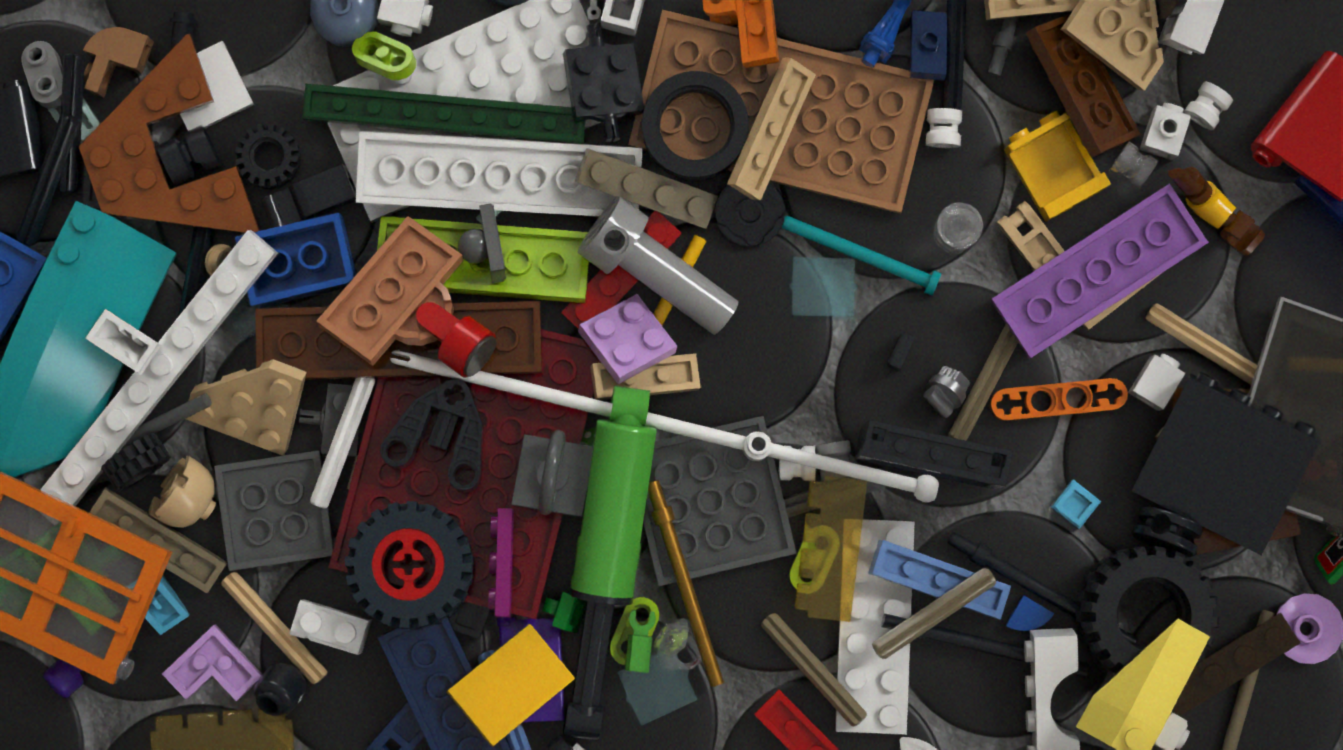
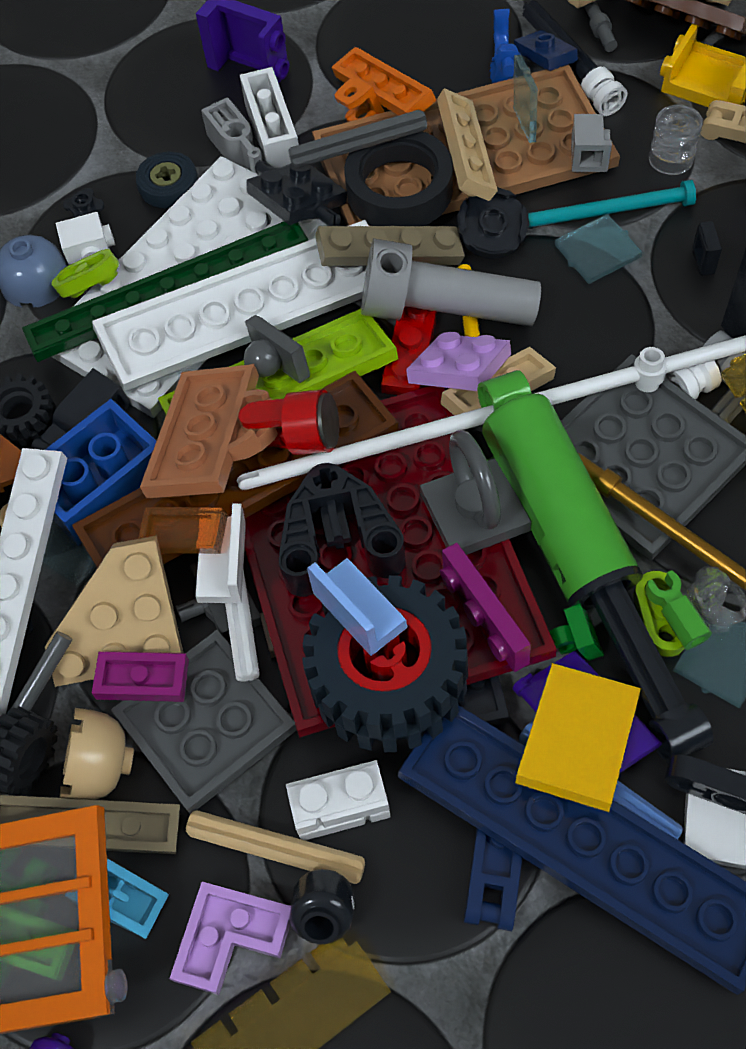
camera: 25 degrees left, 25 degrees down
none -> magenta plate [92,652,189,702]
none -> clear orange tile [138,507,228,554]
none -> white panel [196,503,246,603]
none -> dark grey axle [289,110,427,168]
none -> light blue panel [307,558,407,656]
none -> clear light blue piece [513,54,538,143]
none -> light grey brick [571,114,612,172]

